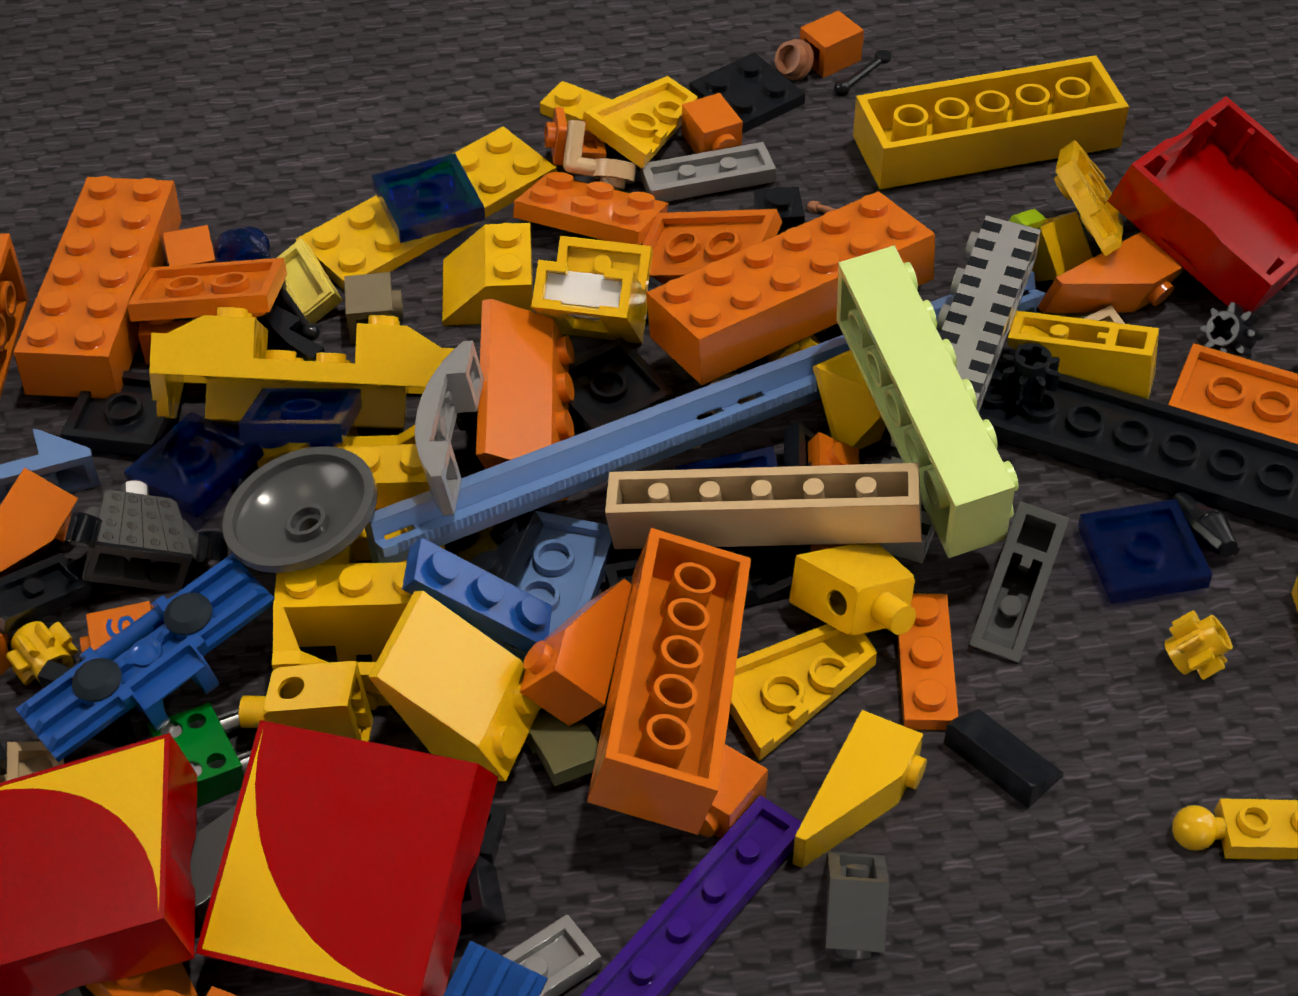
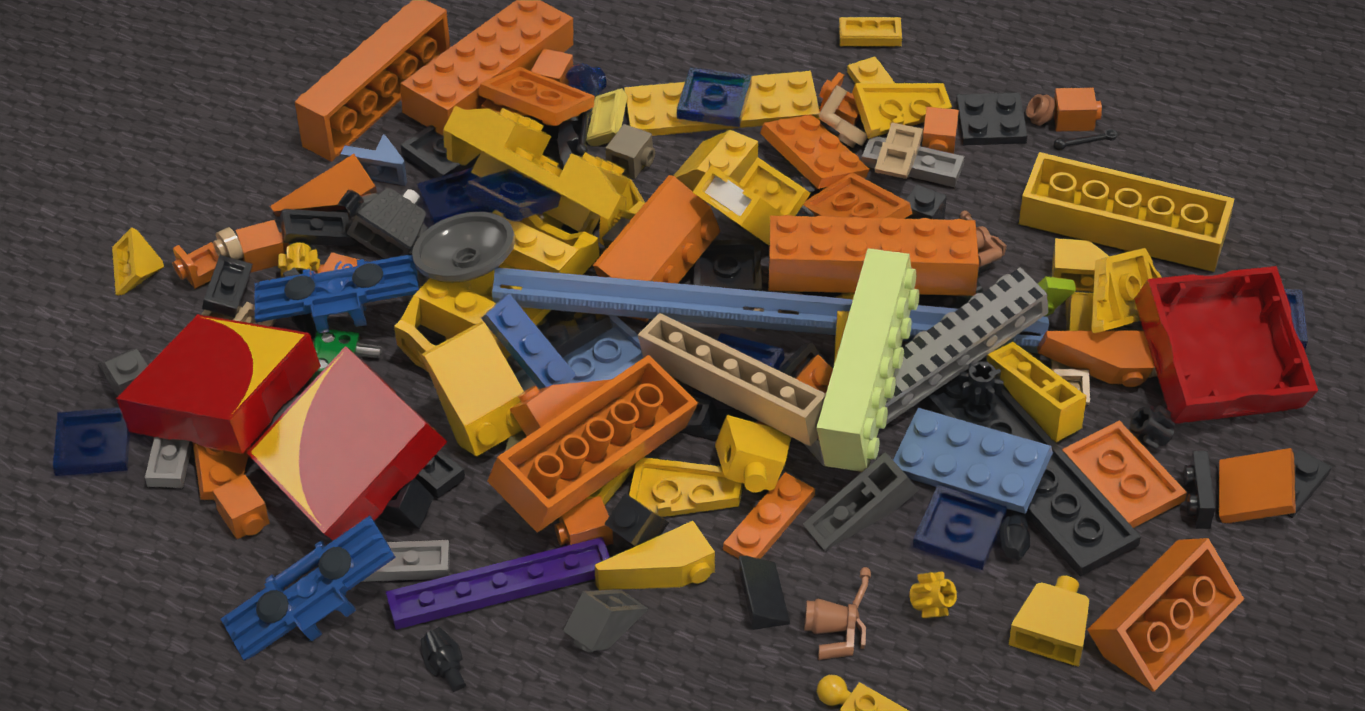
camera: 35 degrees right, 0 degrees up
yellow torso [239,661,373,742] -> none
light grey slope [415,340,484,516] -> none
none -> black brick [604,493,669,546]
none -> nougat piece [804,567,871,660]
none -> yellow plate [839,17,902,46]
none -> tan slope [875,123,923,179]
none -> medium blue plate [893,408,1053,514]
none -> yellow slope [1052,238,1109,292]

